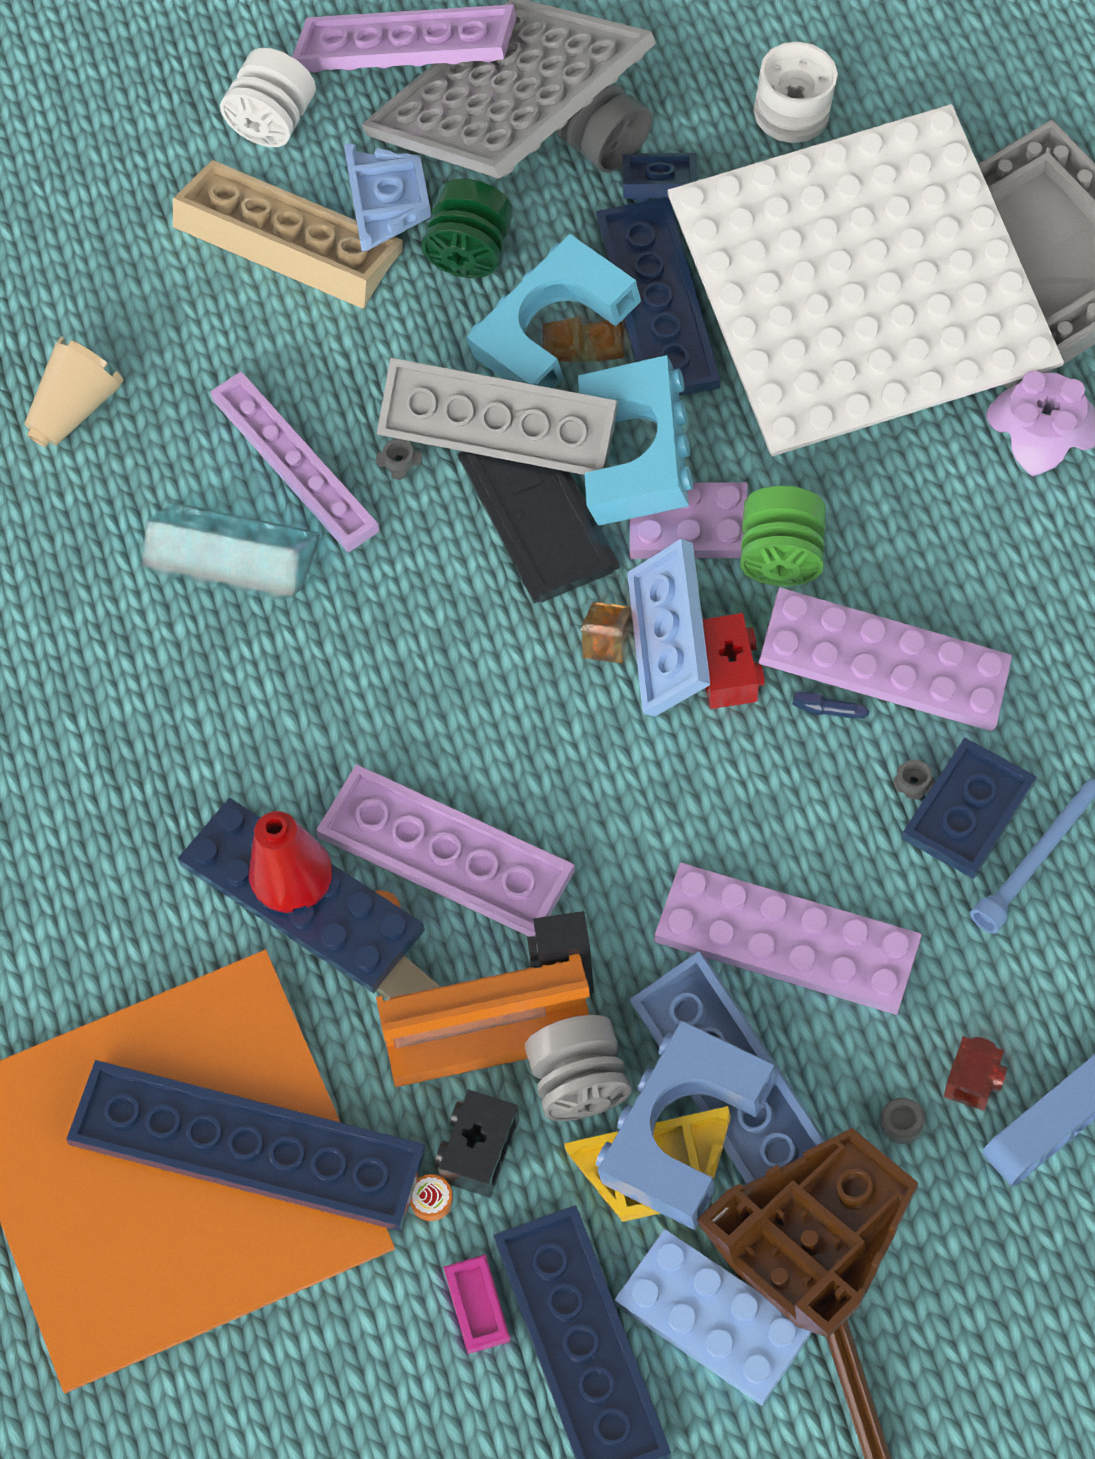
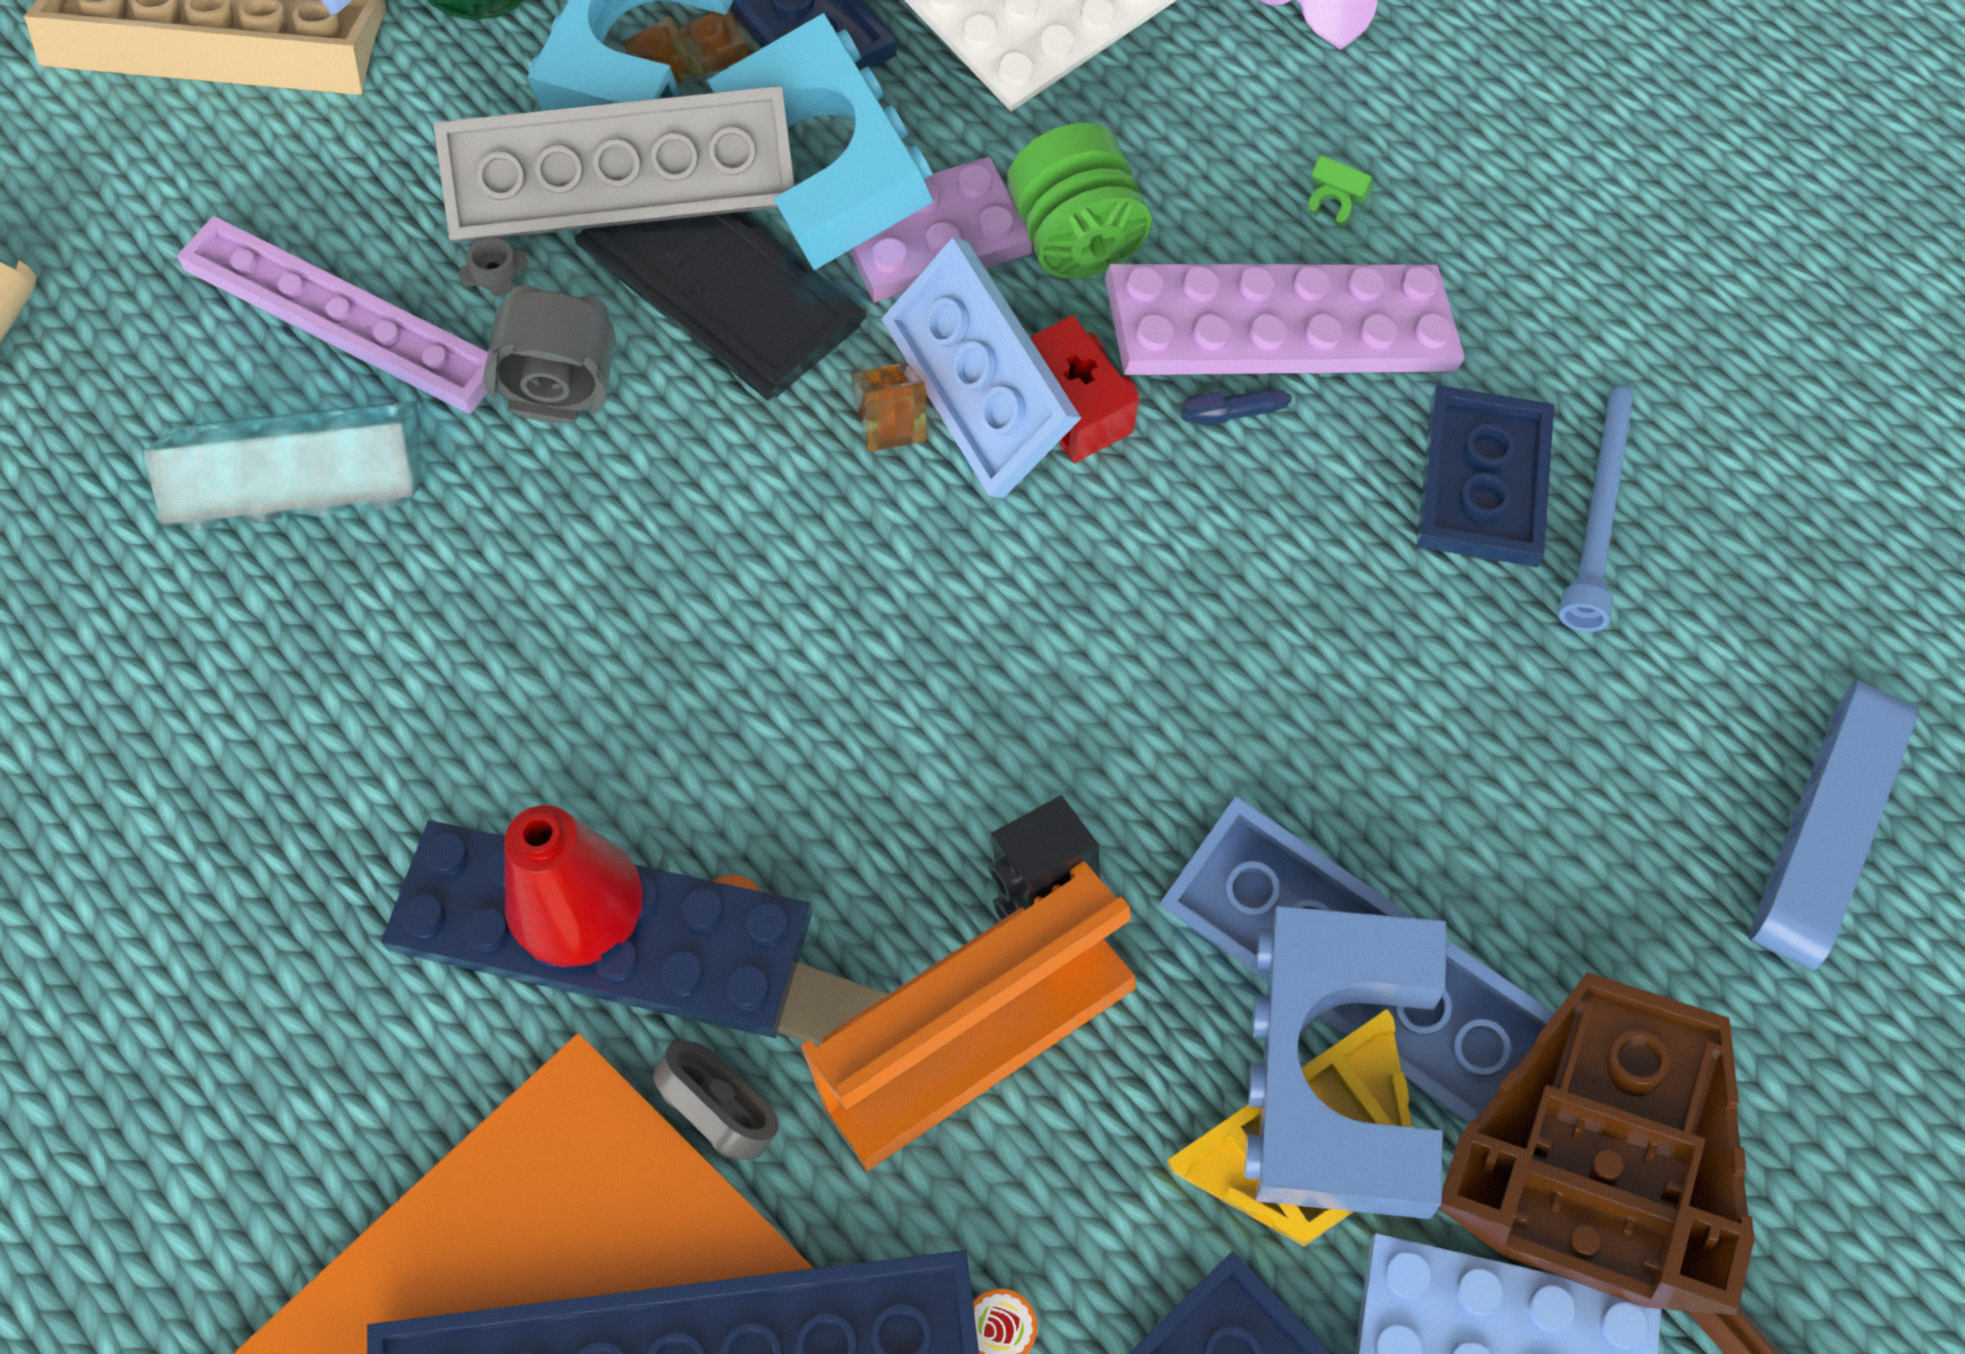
camera: 30 degrees left, 0 degrees up
lavender plate [316,764,575,936] -> none
black brick [435,1089,519,1198] -> none
light grey wheel [525,1015,631,1121] -> none
lavender plate [654,863,922,1015] -> none
dark grey tile [880,1098,925,1144] -> none
dark grey plate [893,760,935,800] -> none
clear red brick [943,1036,1008,1111] -> none
none -> dark grey brick [483,285,615,423]
none -> dark grey plate [653,1040,779,1160]
none -> bright green tile [1309,155,1374,227]

